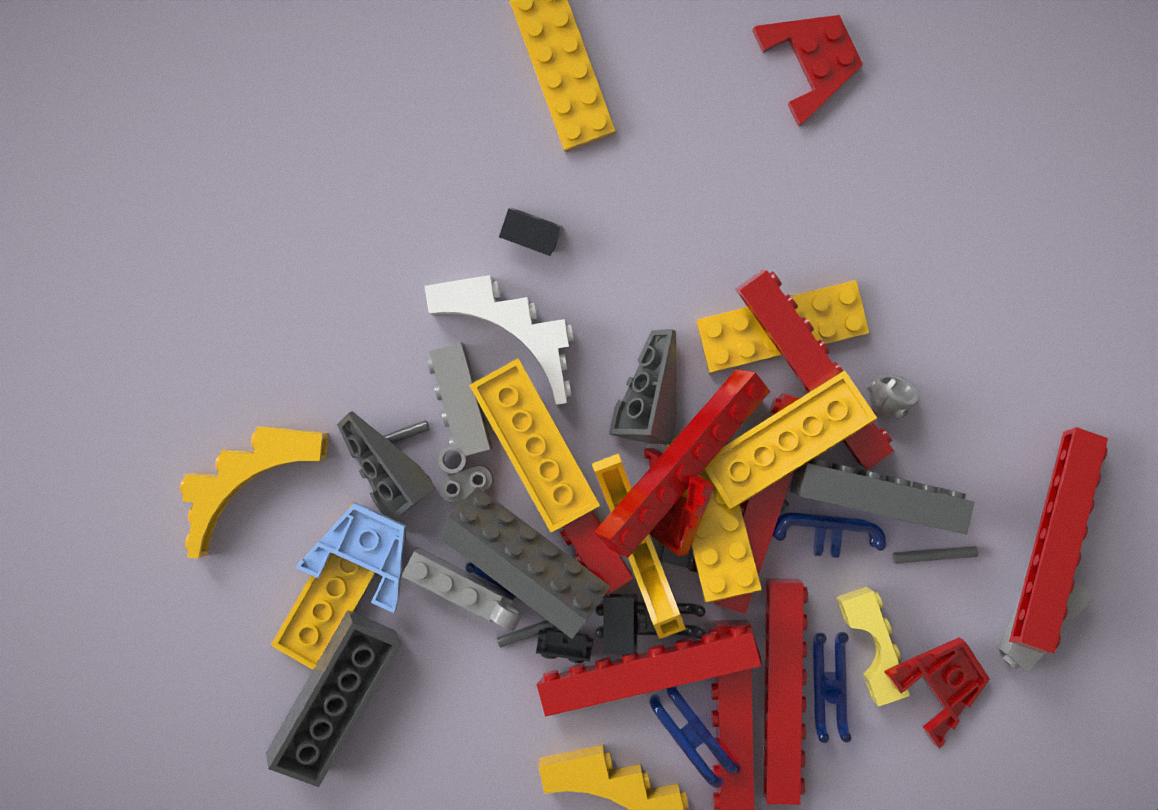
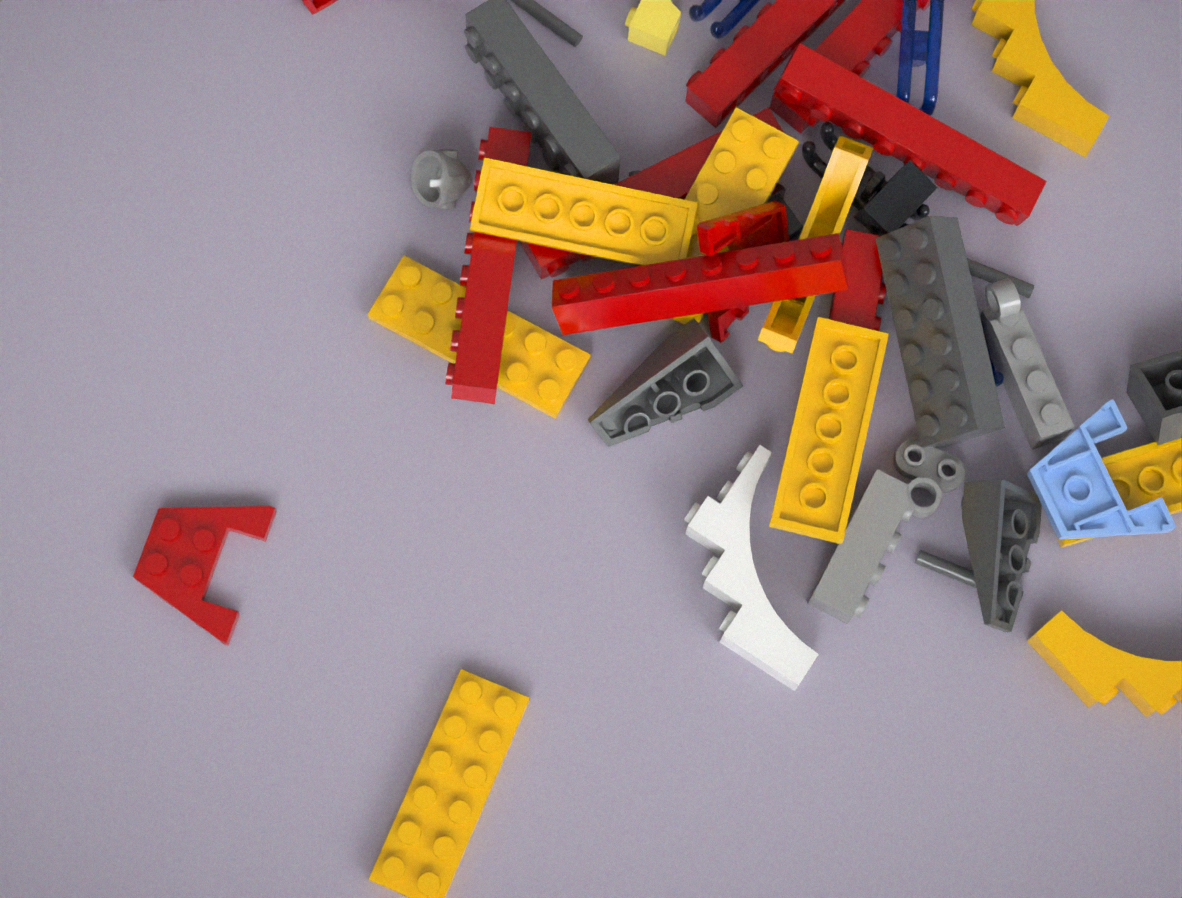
camera: 145 degrees left, 15 degrees down
black hinge [499,208,563,256] -> none
black hinge [536,628,593,663] -> none
clear blue piece [772,512,886,558] -> none

